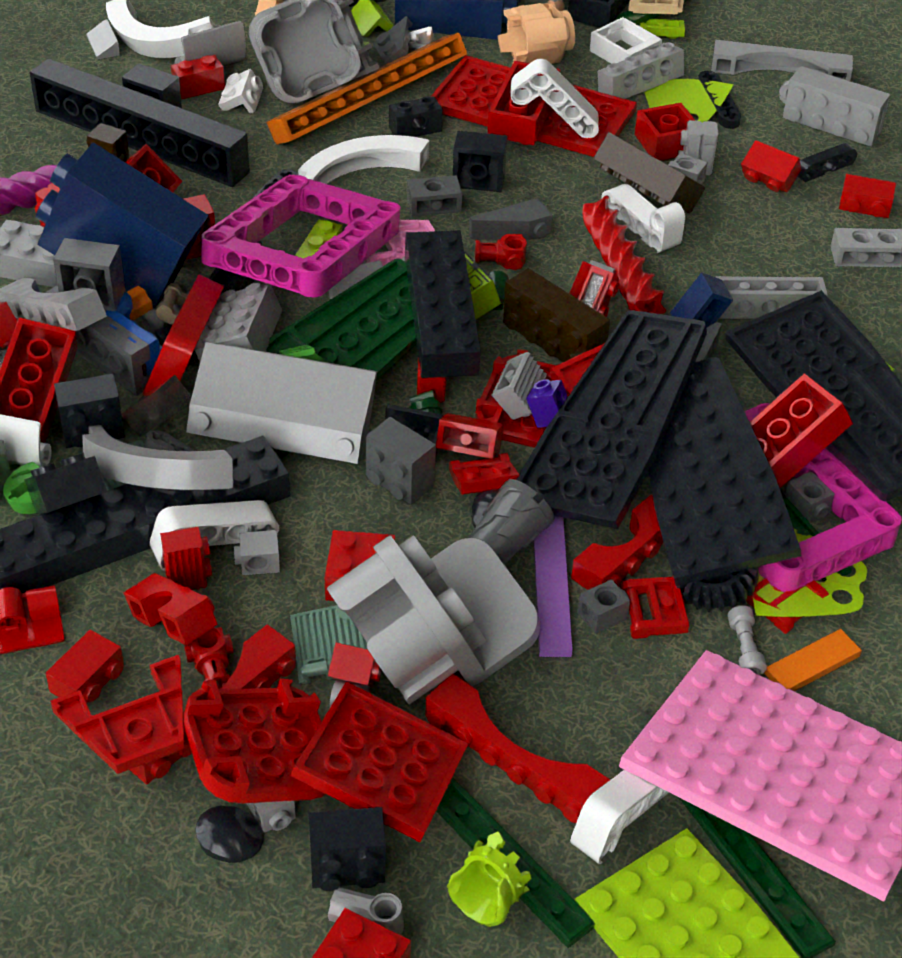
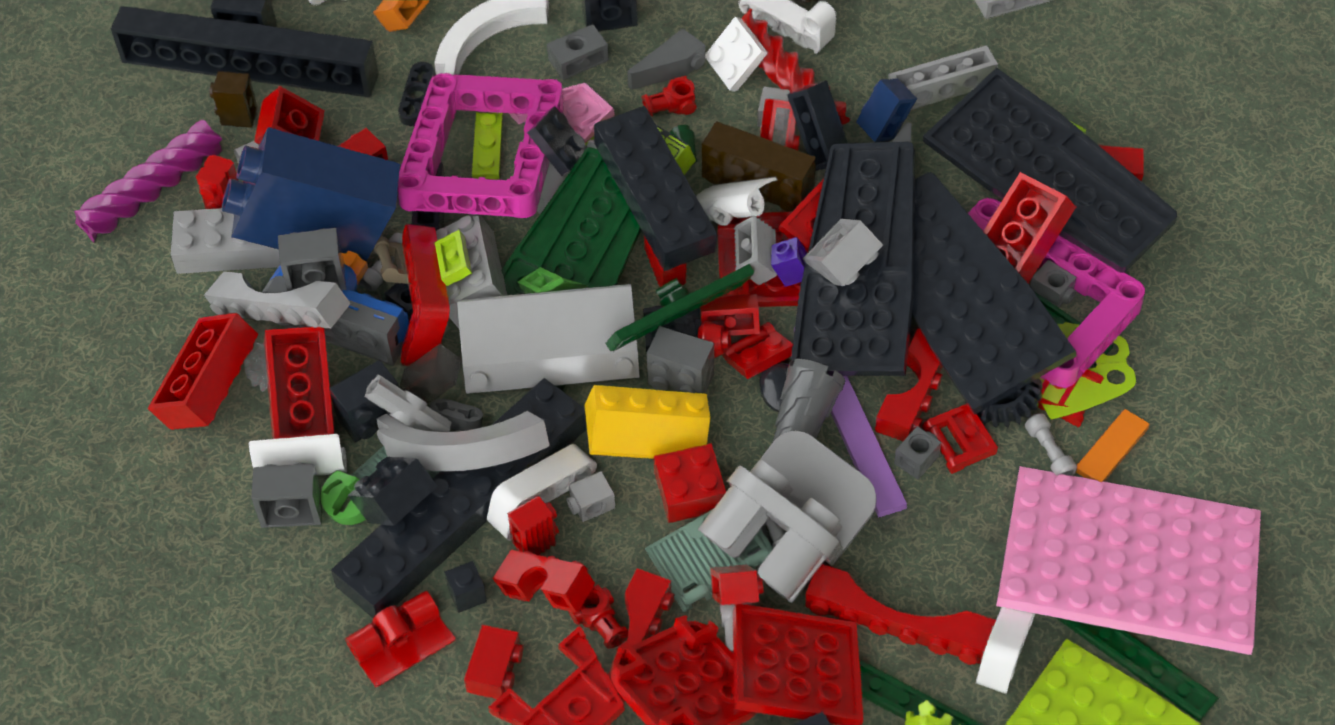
camera: 15 degrees left, 10 degrees up
none -> light grey piece [365,375,452,432]
none -> lime plate [435,230,472,286]
none -> black brick [444,561,487,613]
none -> black plate [527,106,588,176]
none -> yellow slope [585,385,710,459]
none -> dark green tile [605,264,754,352]
none -> white panel [696,177,777,226]
none -> red cone [698,321,731,358]
none -> white plate [705,17,768,91]
none -> black brick [787,80,848,171]
none -> light grey slope [803,219,883,286]

